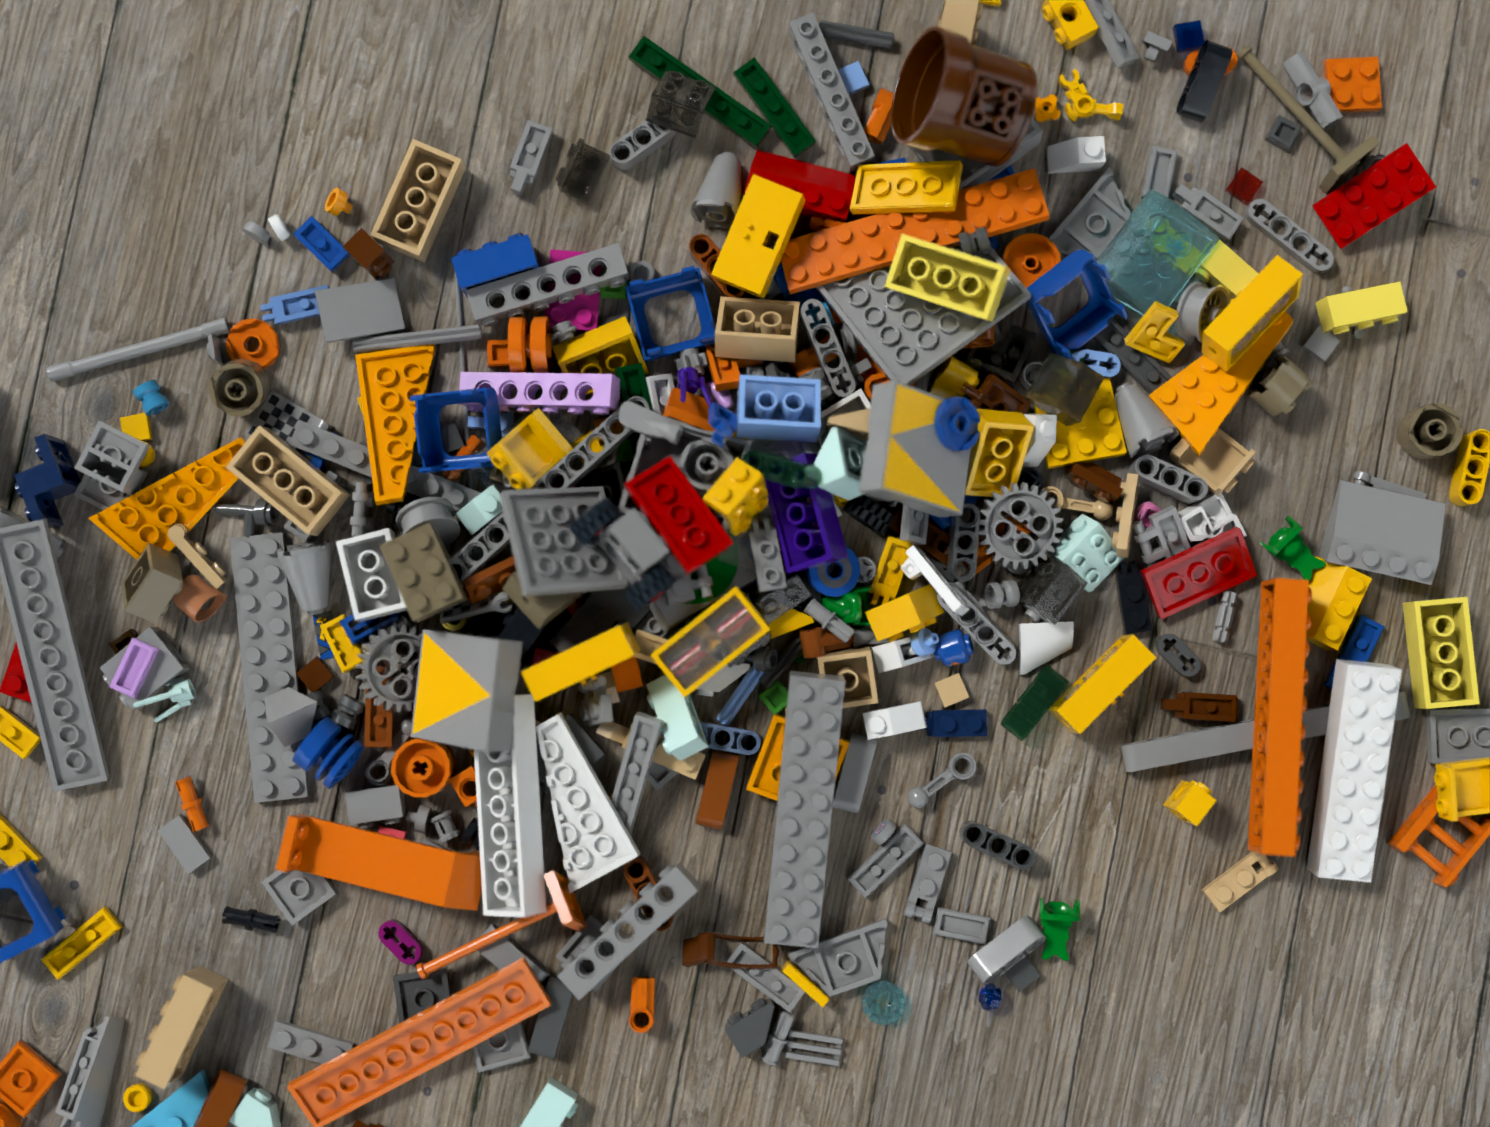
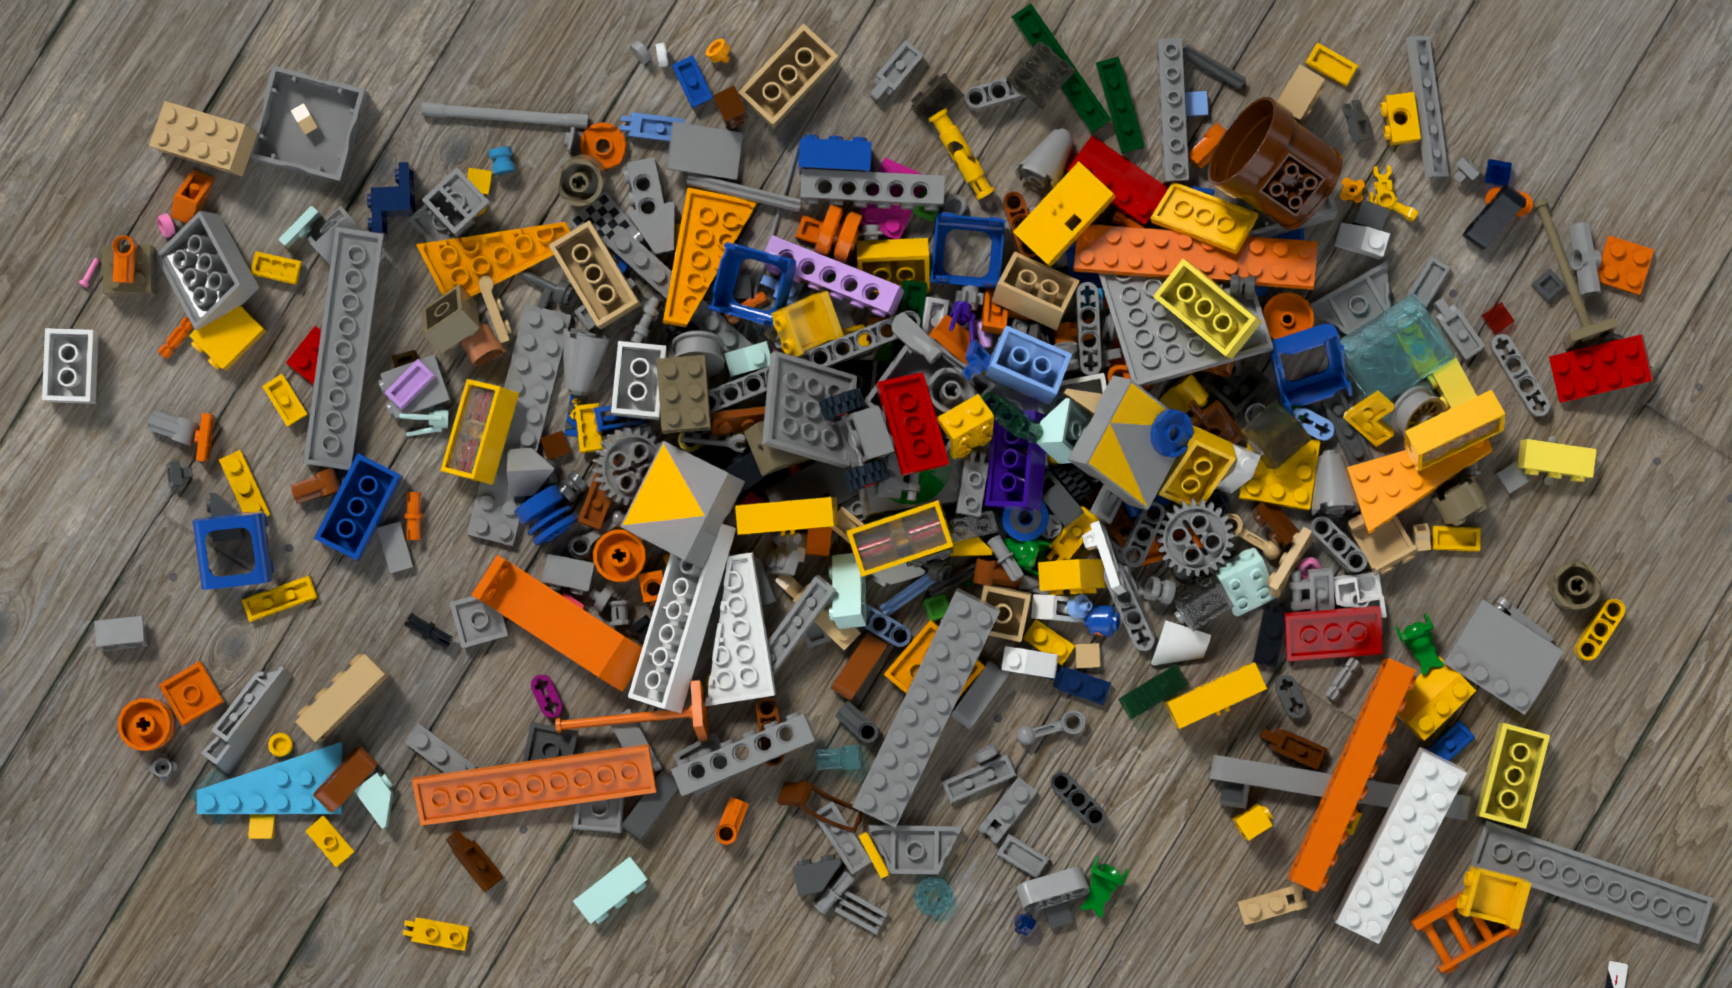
camera: 20 degrees right, 0 degrees up
none -> dark orange piece [290,468,340,504]
none -> blue brick [314,453,404,561]
none -> yellow brick [440,379,519,485]
none -> light grey brick [623,157,676,257]
none -> clear light blue piece [815,744,863,770]
none -> dark grey piece [835,701,879,743]
none -> yellow piece [928,108,995,200]
none -> yellow plate [1022,619,1075,666]
none -> dark grey slope [1042,470,1084,527]
none -> dark grey panel [1220,781,1250,809]
none -> dark grey plate [1342,100,1374,142]
none -> dark grey panel [1352,200,1390,231]
none -> tan piece [1413,523,1431,552]
none -> yellow tile [1431,526,1481,552]

